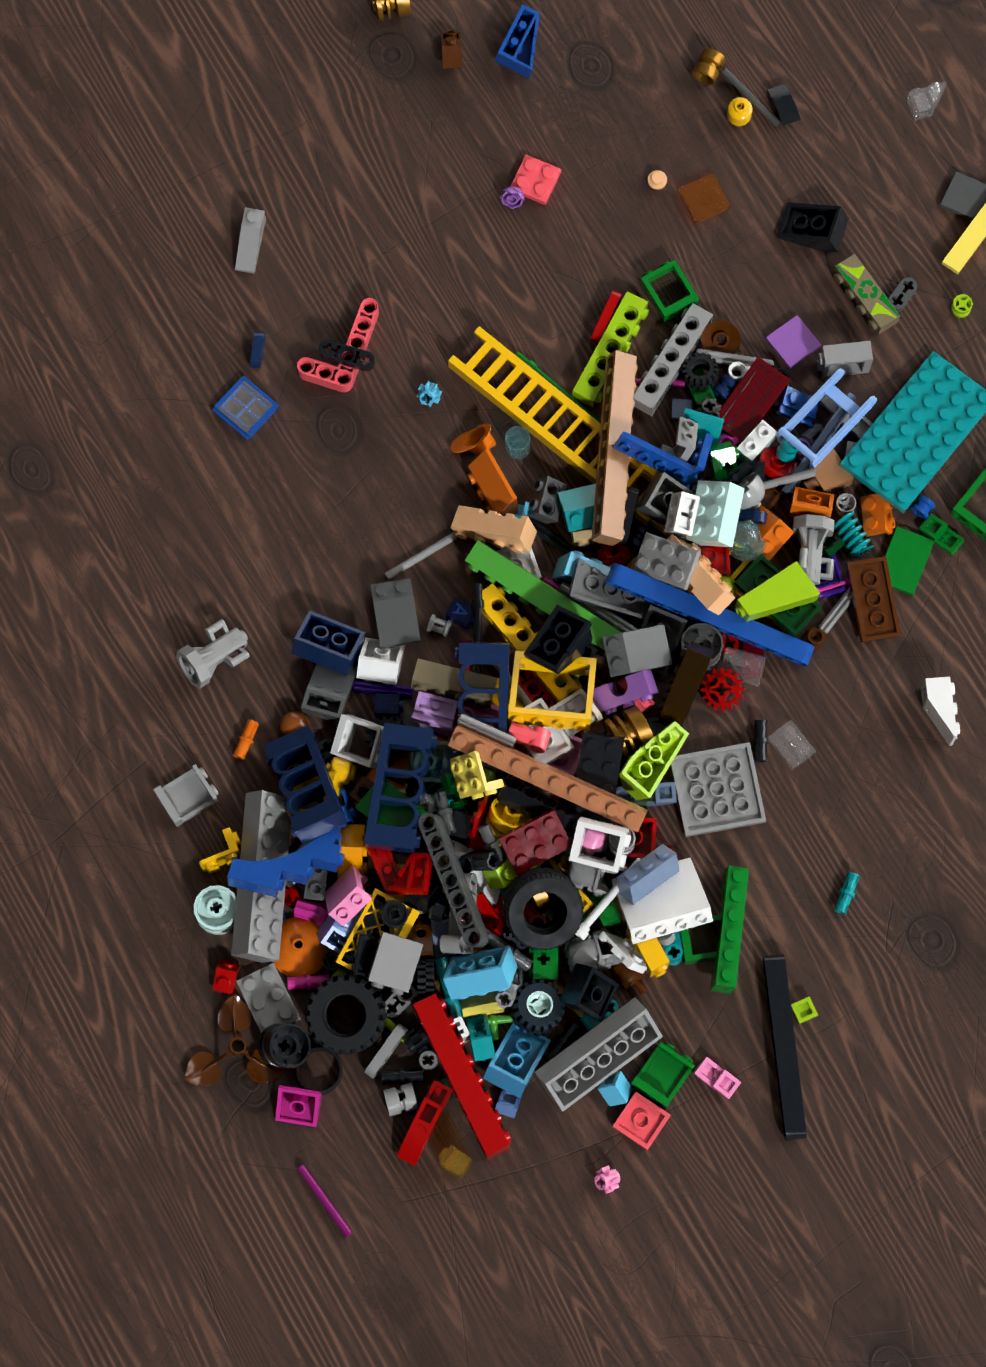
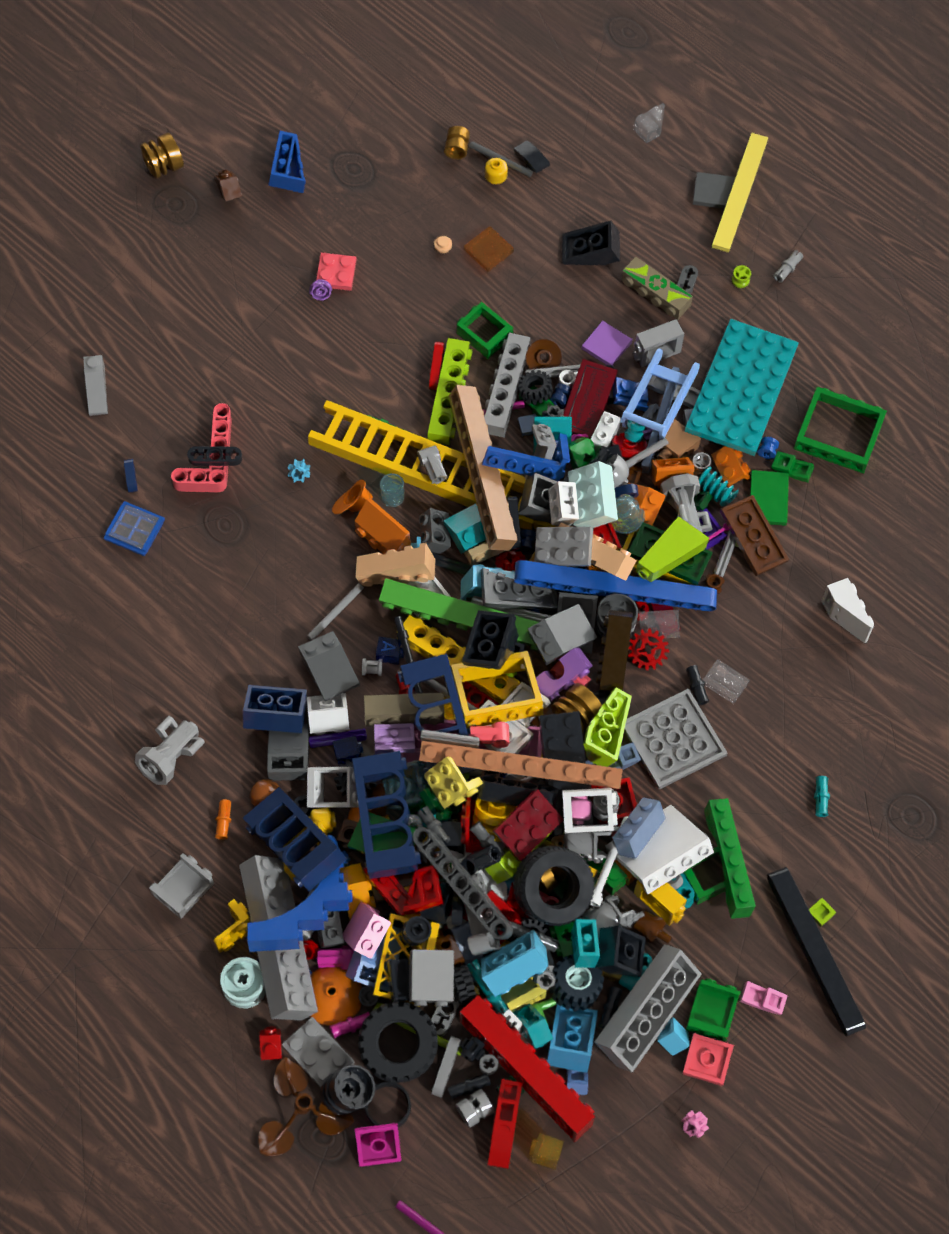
camera: 20 degrees left, 10 degrees down
white wing [598,931,648,974] -> none
none -> light grey piece [417,445,447,484]
none -> teal brick [571,919,600,968]

